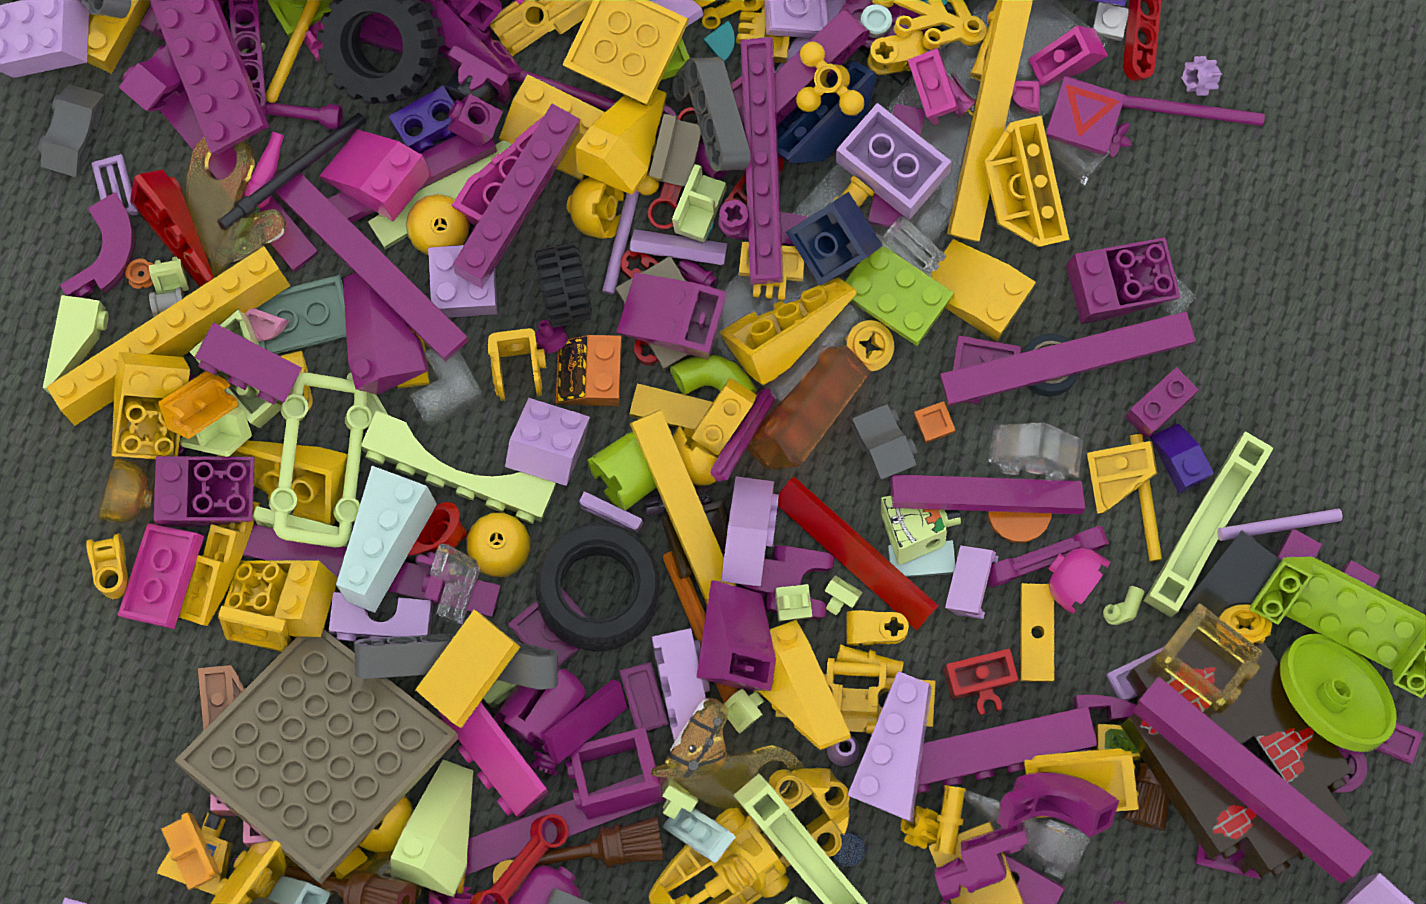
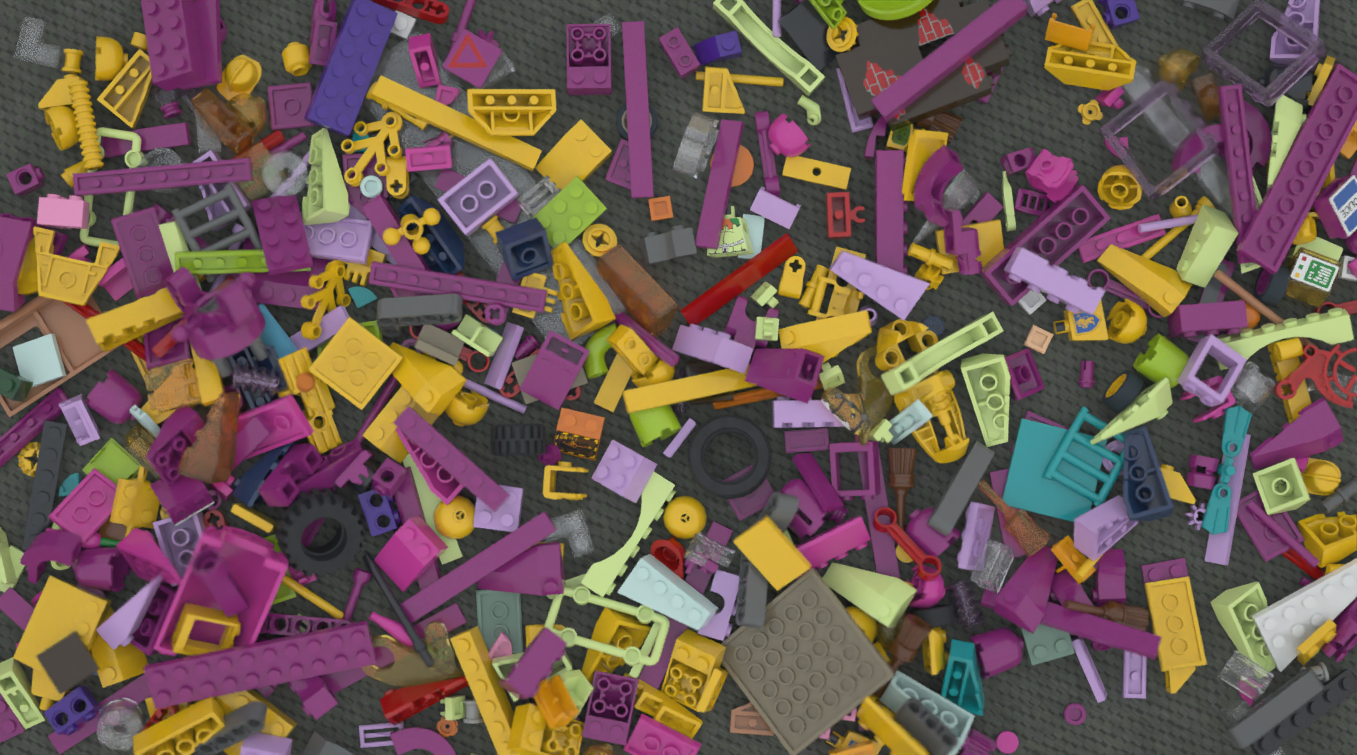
camera: 75 degrees left, 10 degrees up
clear yellow window [1154,603,1263,710] -> none

